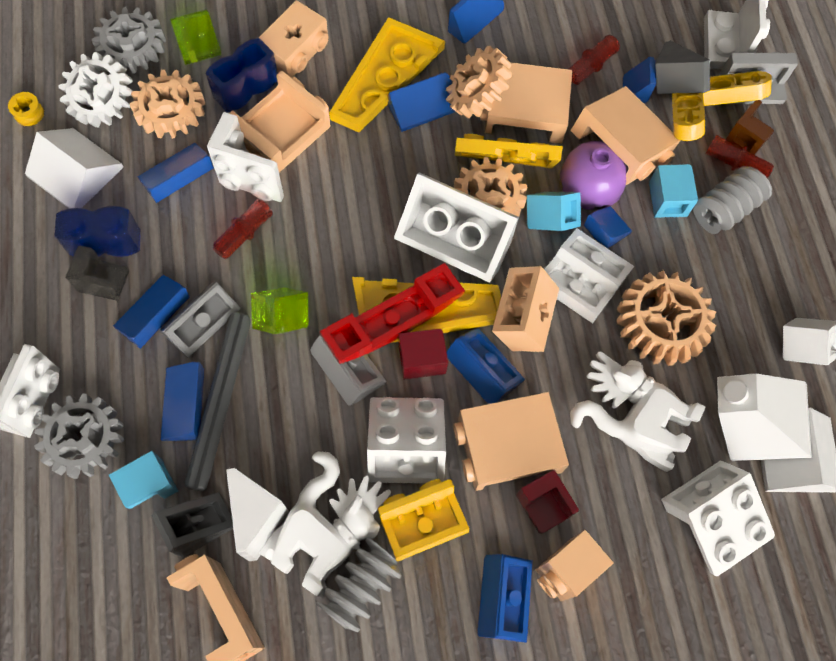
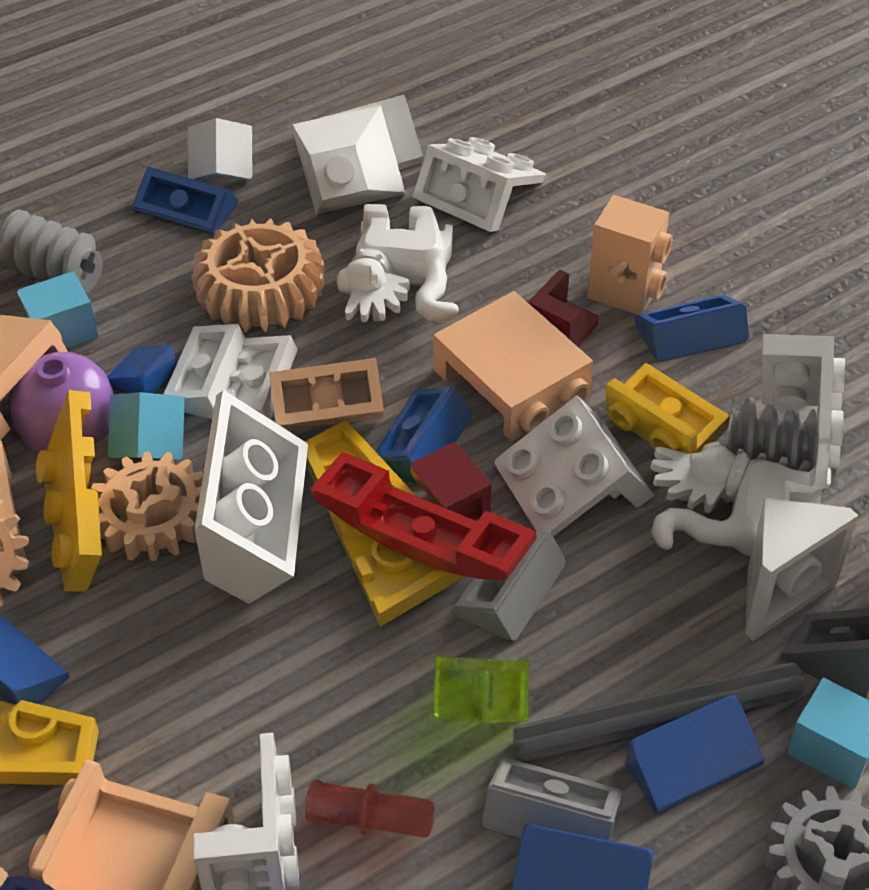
camera: 110 degrees left, 20 degrees down
none -> blue slope [131,166,238,235]
none -> white bracket [762,334,845,486]

